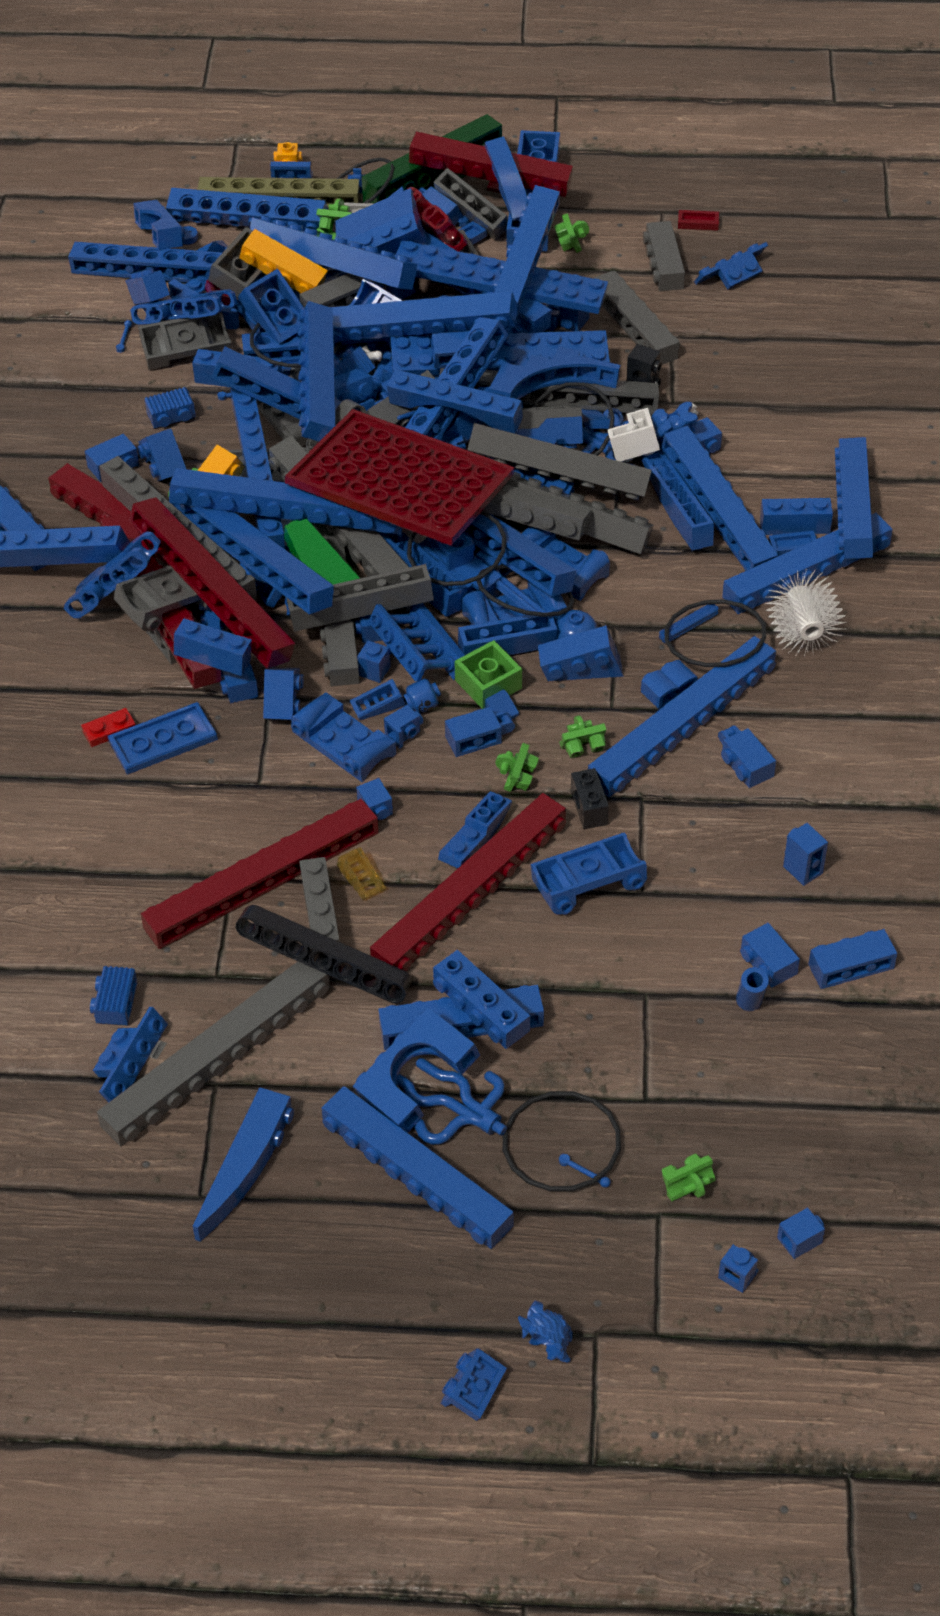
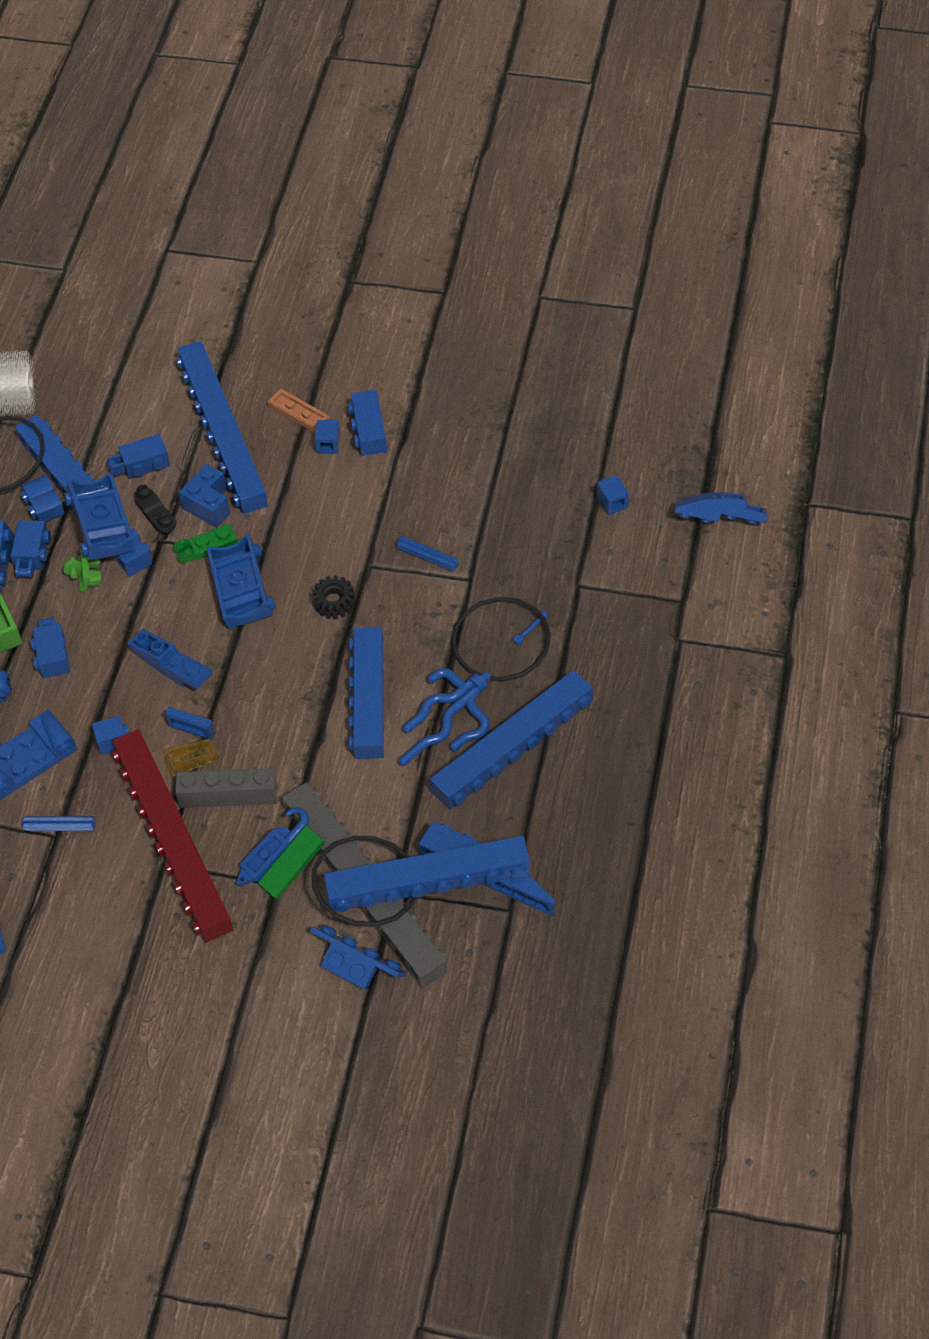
camera: 80 degrees left, 5 degrees up
blue brick [90,966,137,1025] -> none
black beam [235,905,412,1003] -> none
blue arch [353,1007,480,1133] -> none
dark red brick [370,793,566,971] -> none
blue brick [384,705,423,749] -> none
blue brick [433,950,530,1049] -> none
blue bracket [440,1348,507,1421] -> none
blue slope [485,690,519,719] -> none
bright green hips [495,743,539,792] -> none
blue hair [518,1300,573,1363] -> none
black brick [570,768,609,830] -> none
bright green hips [662,1153,716,1201] -> none
blue brick [718,1244,759,1293] -> none
blue brick [736,967,769,1011] -> none
blue brick [740,923,800,988] -> none
blue brick [783,823,828,886] -> none
none -> blue brick [11,520,51,577]
none -> blue axle [22,816,95,831]
none -> blue piece [64,473,134,560]
none -> black piece [135,484,176,534]
none -> blue tile [165,707,215,740]
none -> green hinge [172,523,238,563]
none -> blue brick [176,341,268,514]
none -> blue brick [178,464,230,528]
none -> blue plate [236,807,309,887]
none -> green tile [258,825,326,900]
none -> nougat tile [267,389,331,434]
none -> black piece [312,835,416,926]
none -> black tyre [313,575,355,619]
none -> blue brick [315,419,341,454]
none -> blue brick [324,836,530,912]
none -> blue axle [397,536,459,571]
none -> blue slope [674,492,767,524]

